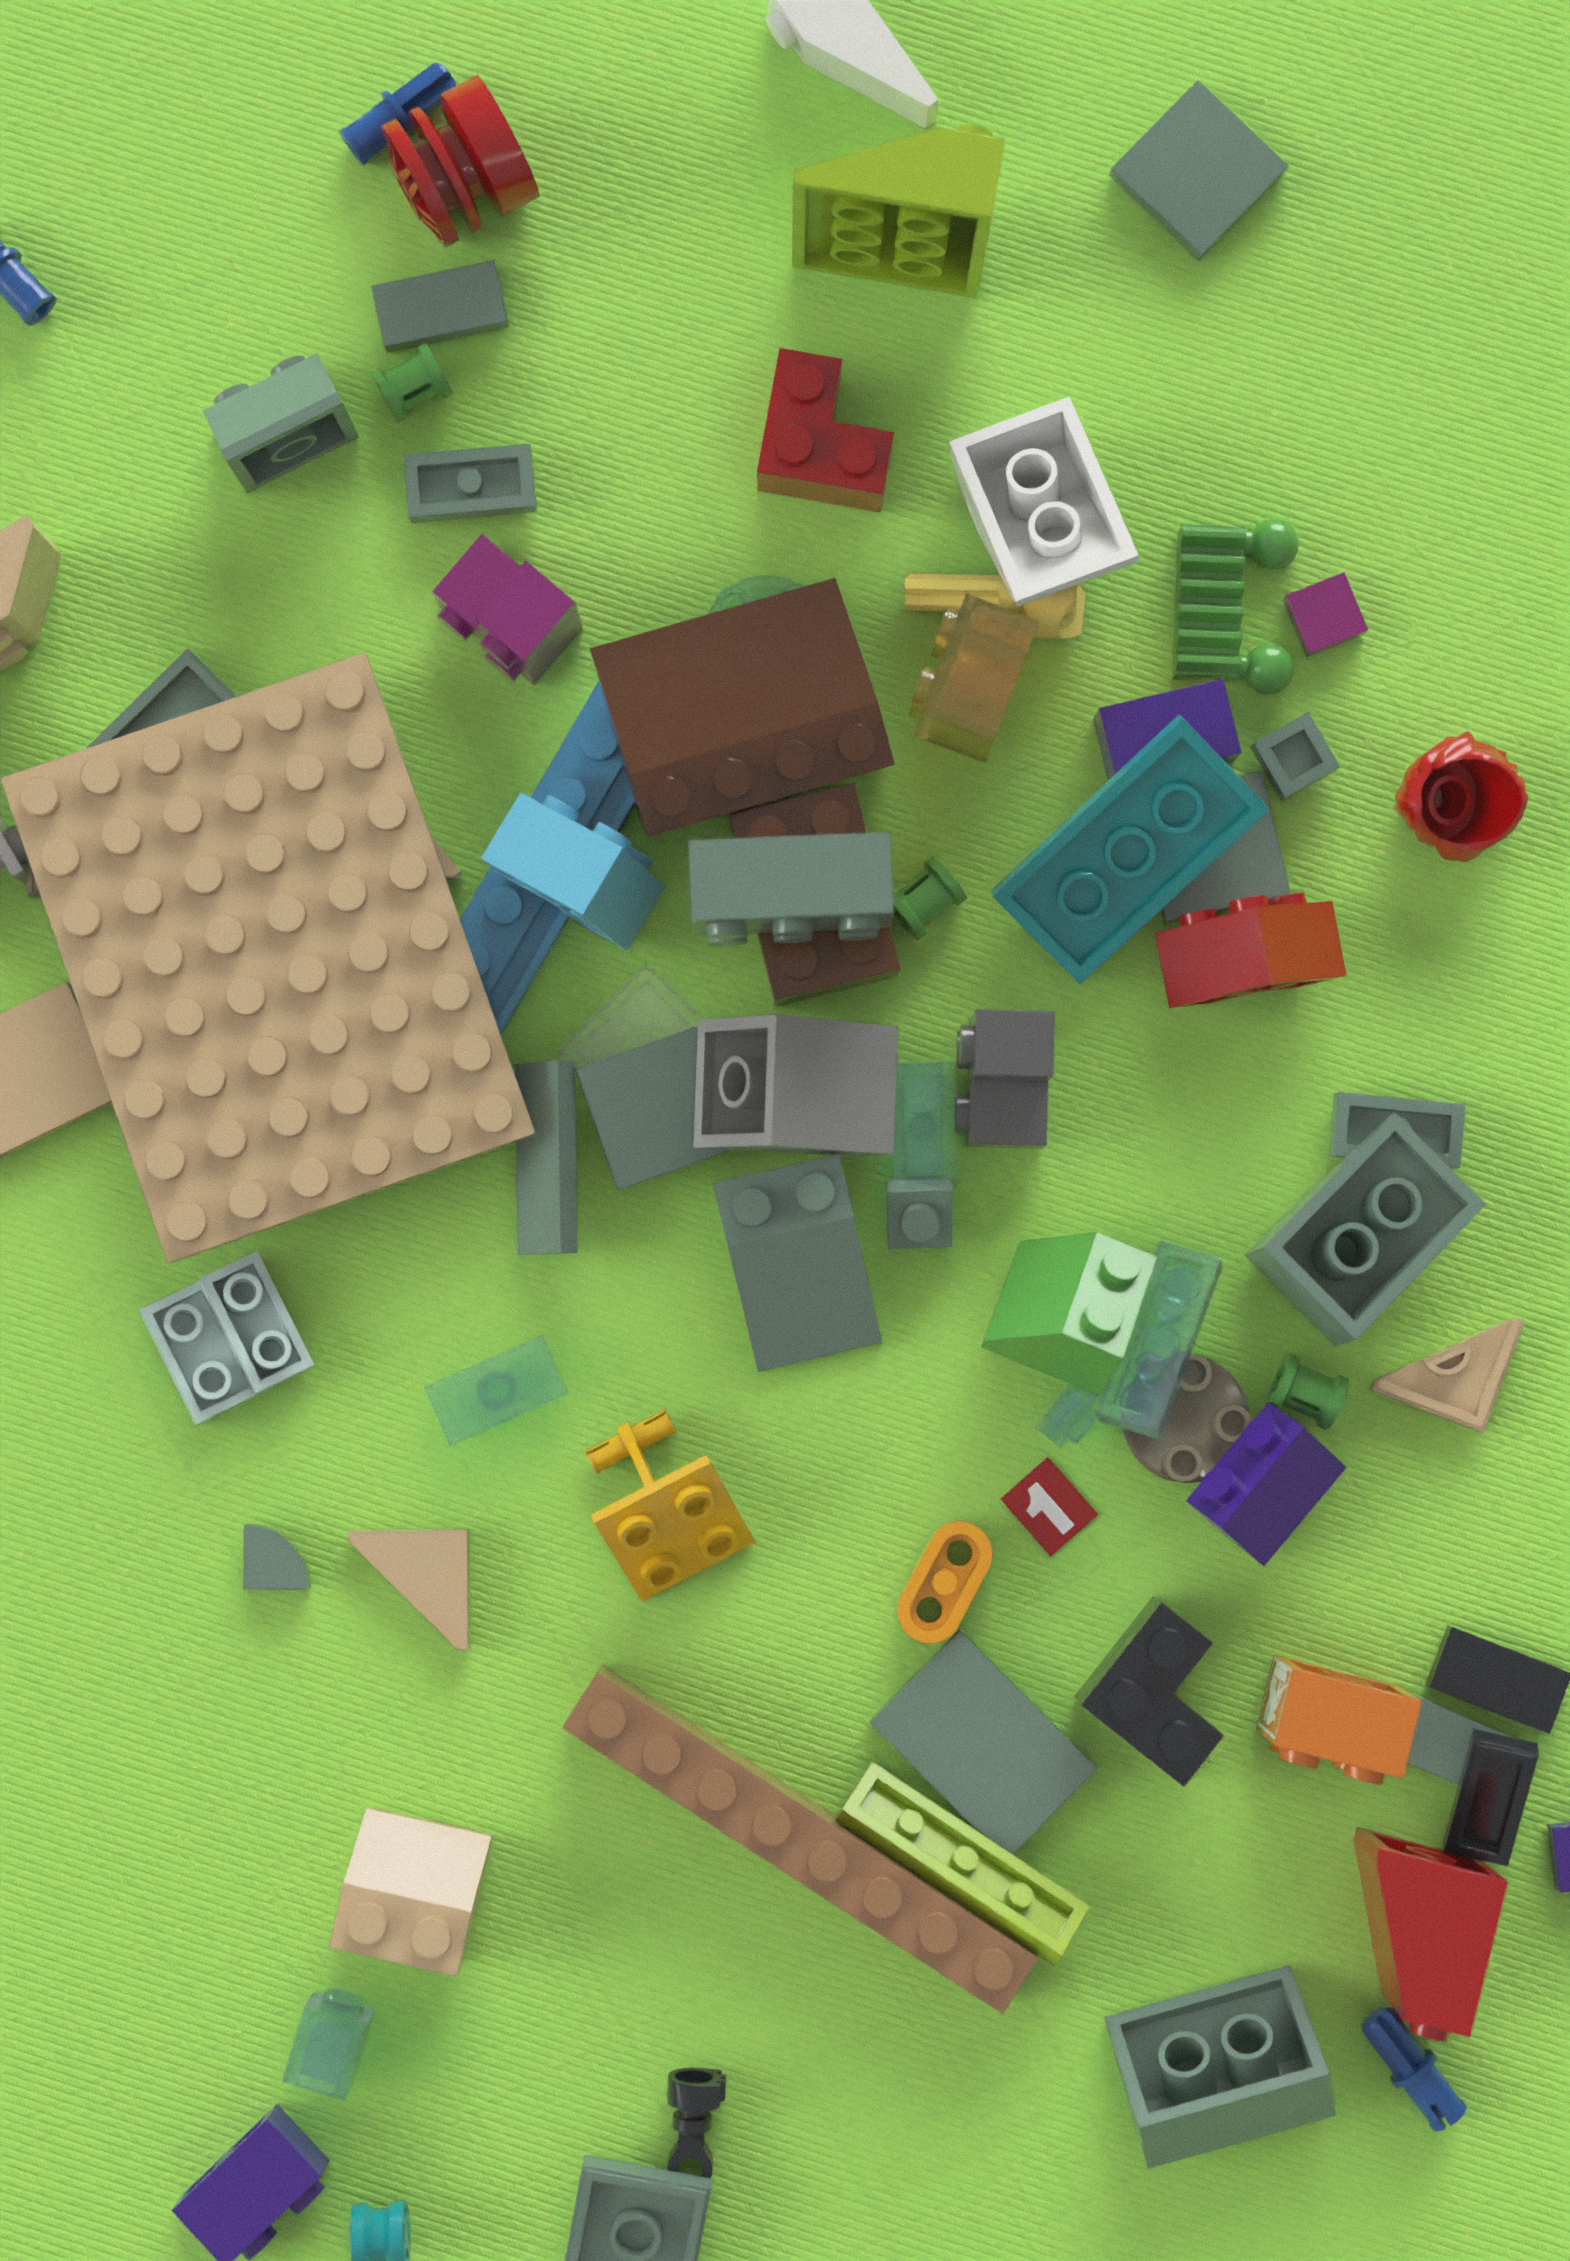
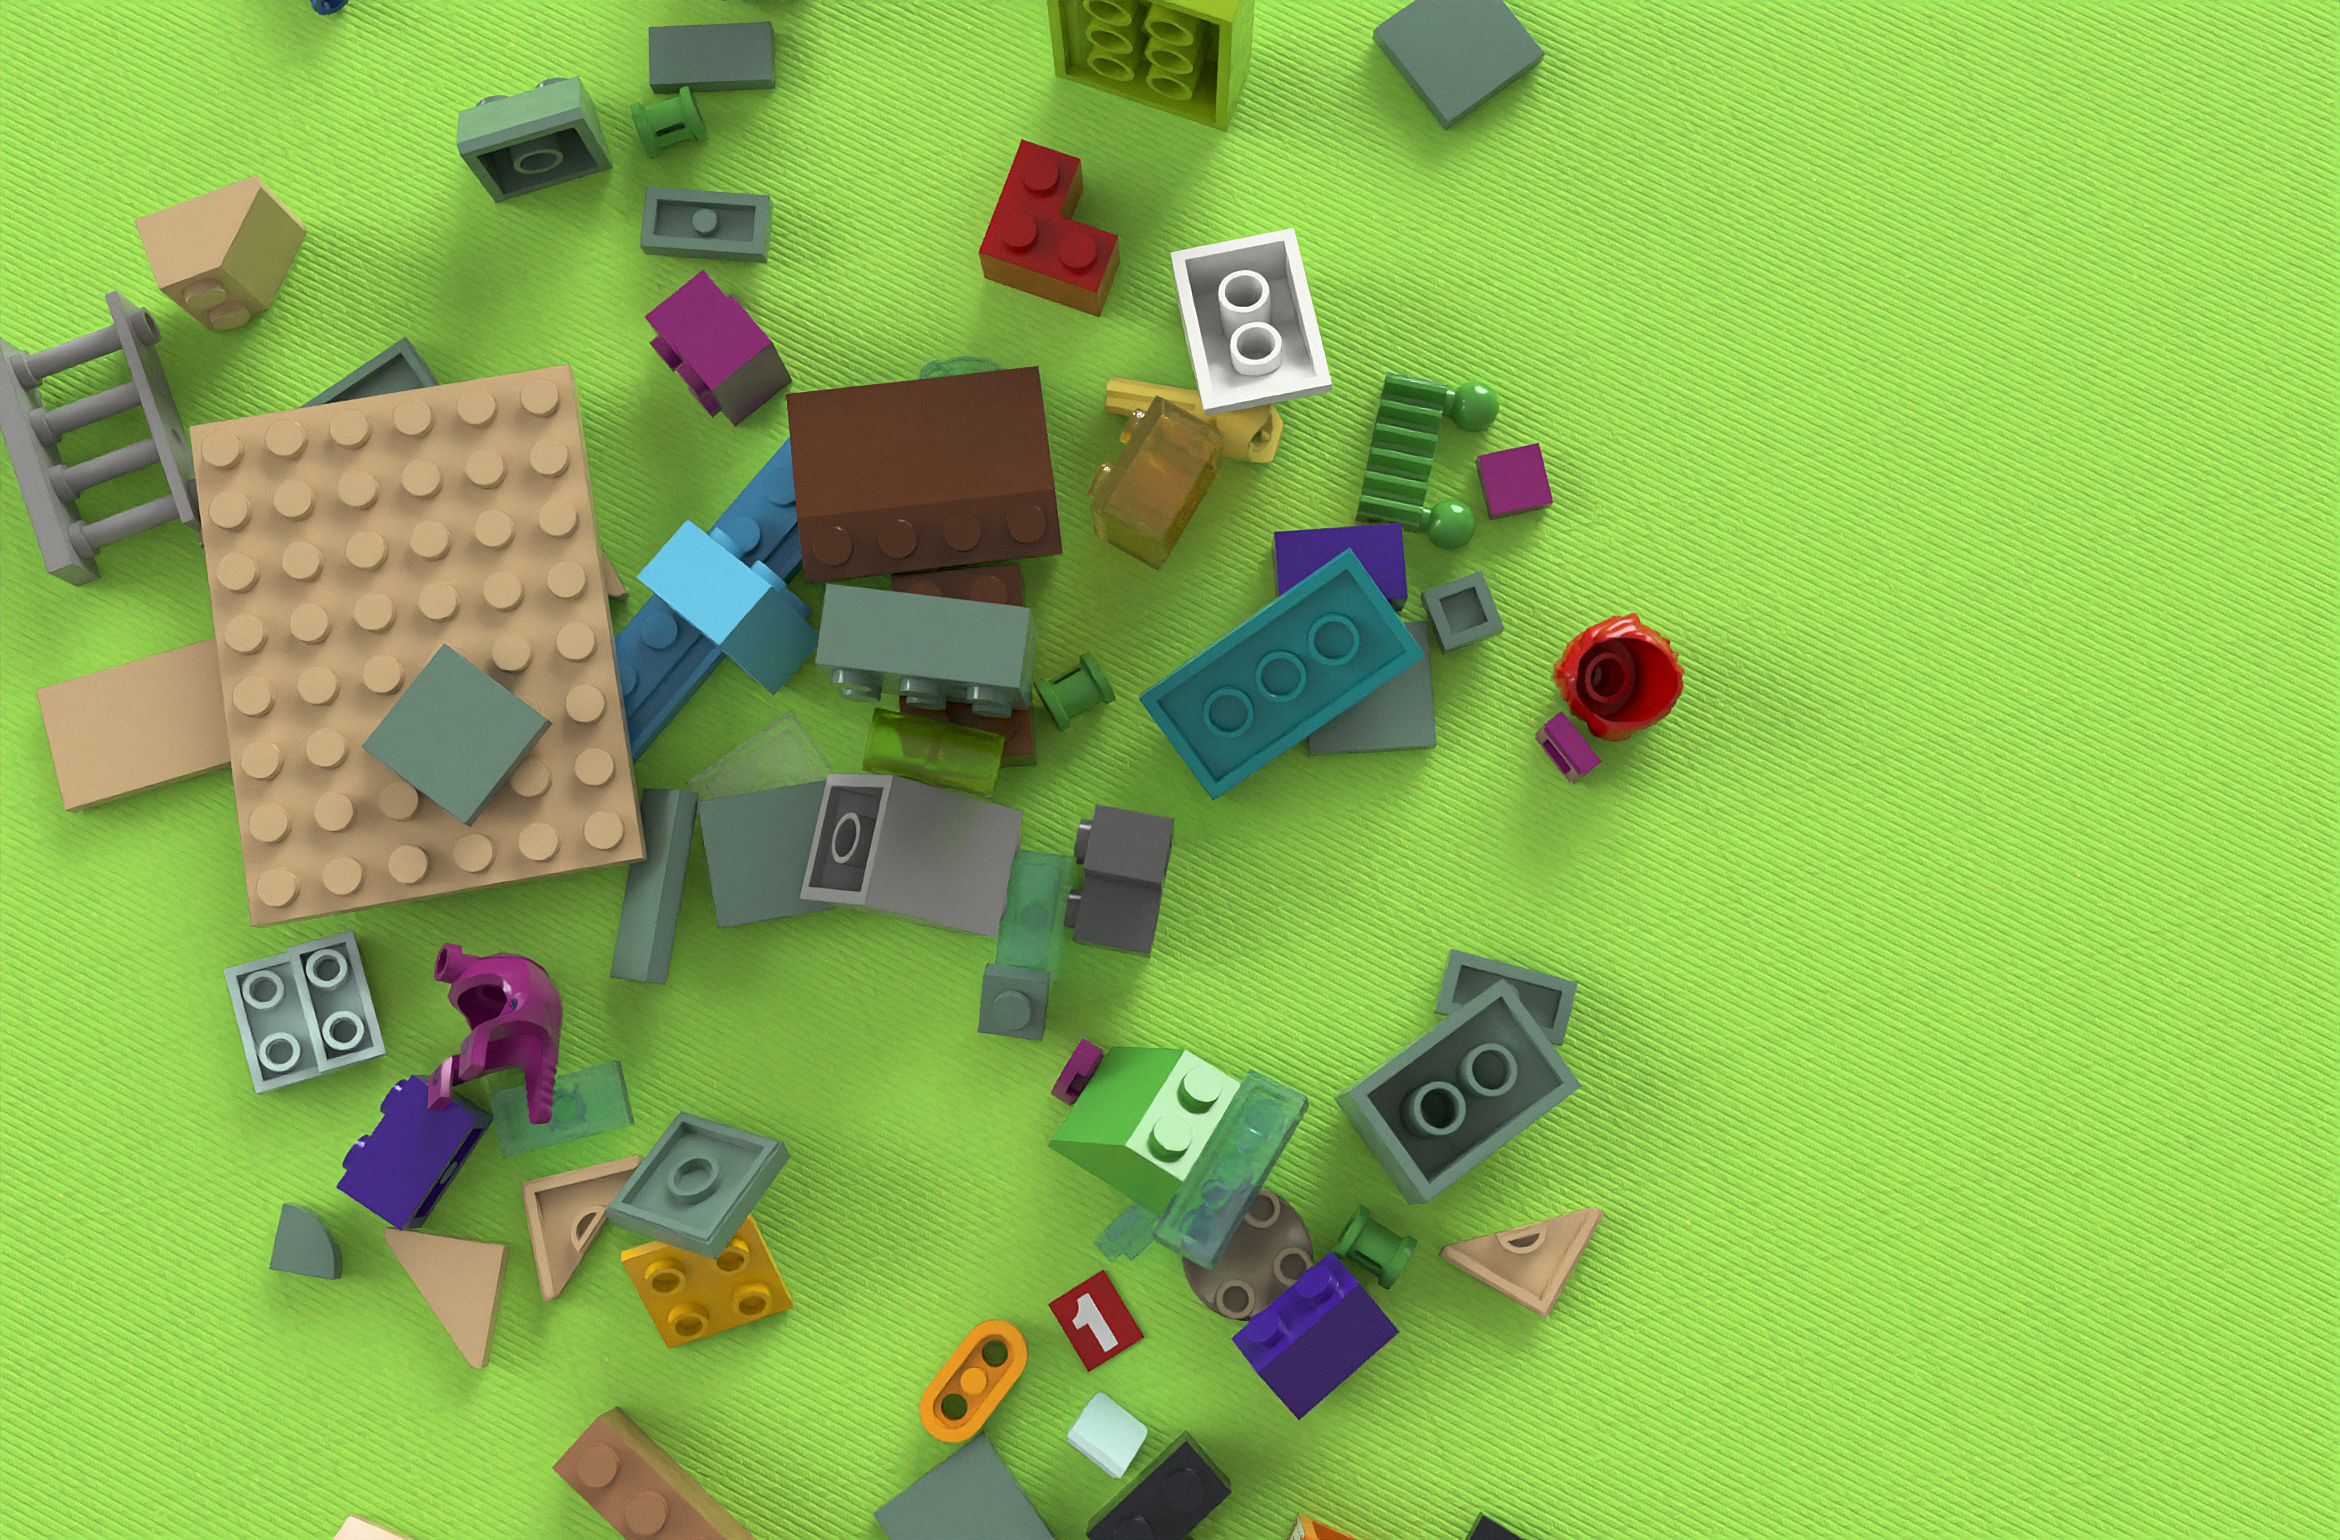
camera: 10 degrees right, 5 degrees down
sand green slope [713,1154,882,1372] -> none
red brick [1155,892,1347,1008] -> none
none -> dark purple brick [336,1075,495,1230]
none -> sand green tile [361,643,552,827]
none -> magenta piece [427,943,563,1124]
none -> tan tile [520,1155,644,1302]
none -> sand green tile [604,1111,790,1260]
none -> clear neon green pin [862,707,1006,799]
none -> magenta tile [1051,1038,1105,1106]
none -> light aqua slope [1066,1392,1147,1479]
none -> magenta tile [1535,711,1602,784]

